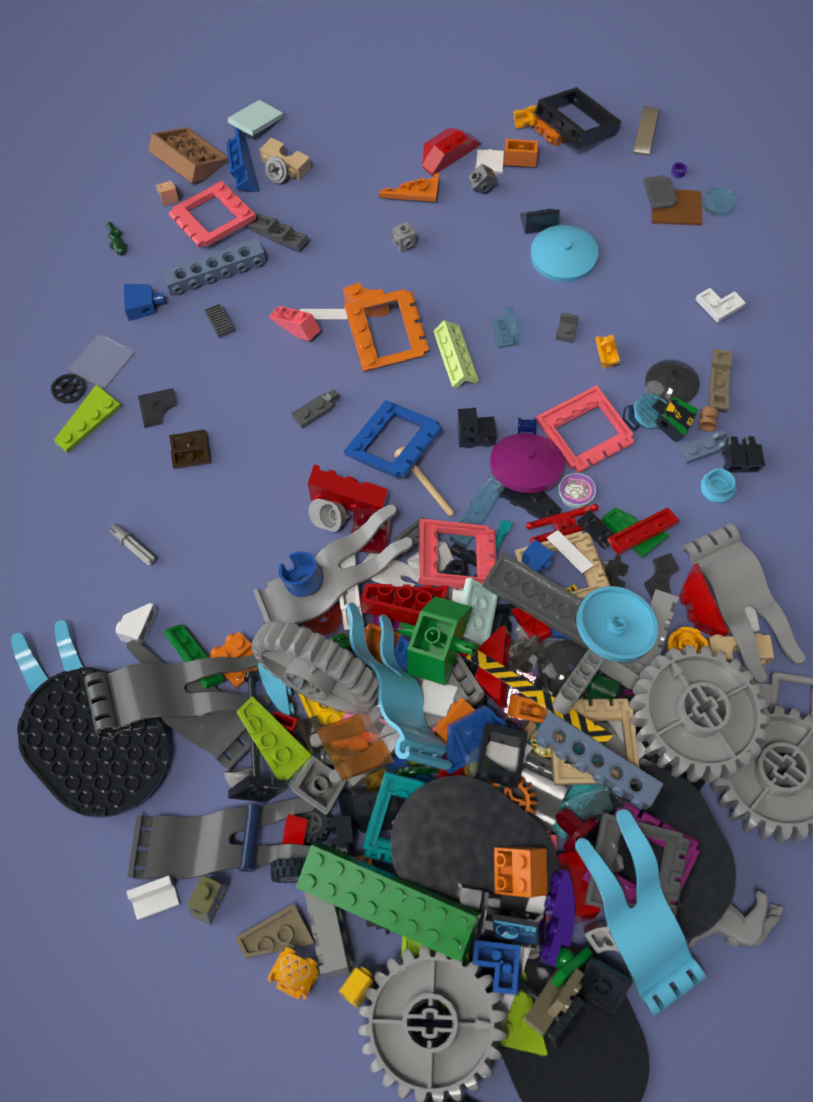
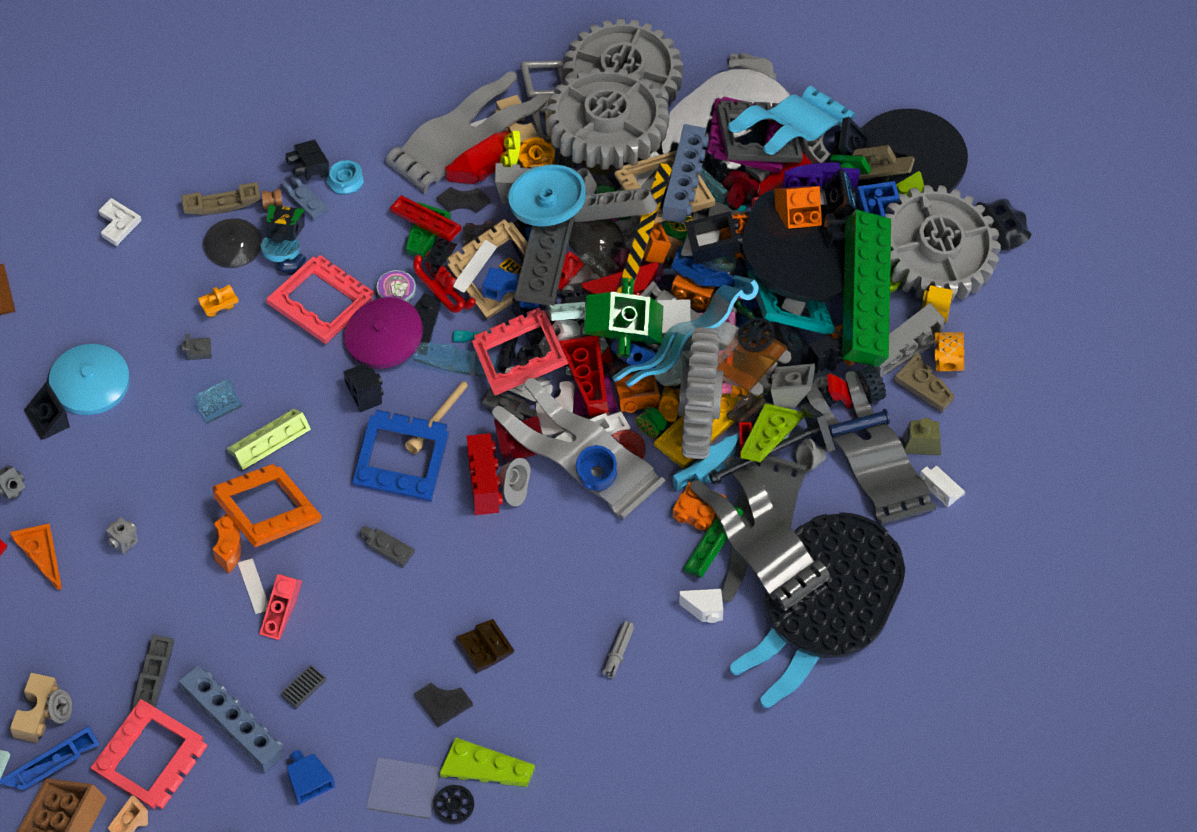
camera: 115 degrees left, 5 degrees down
clear blue bush [518,417,537,434] -> none
none -> neon yellow slope [500,131,520,167]
none -> black wheel [738,318,775,352]

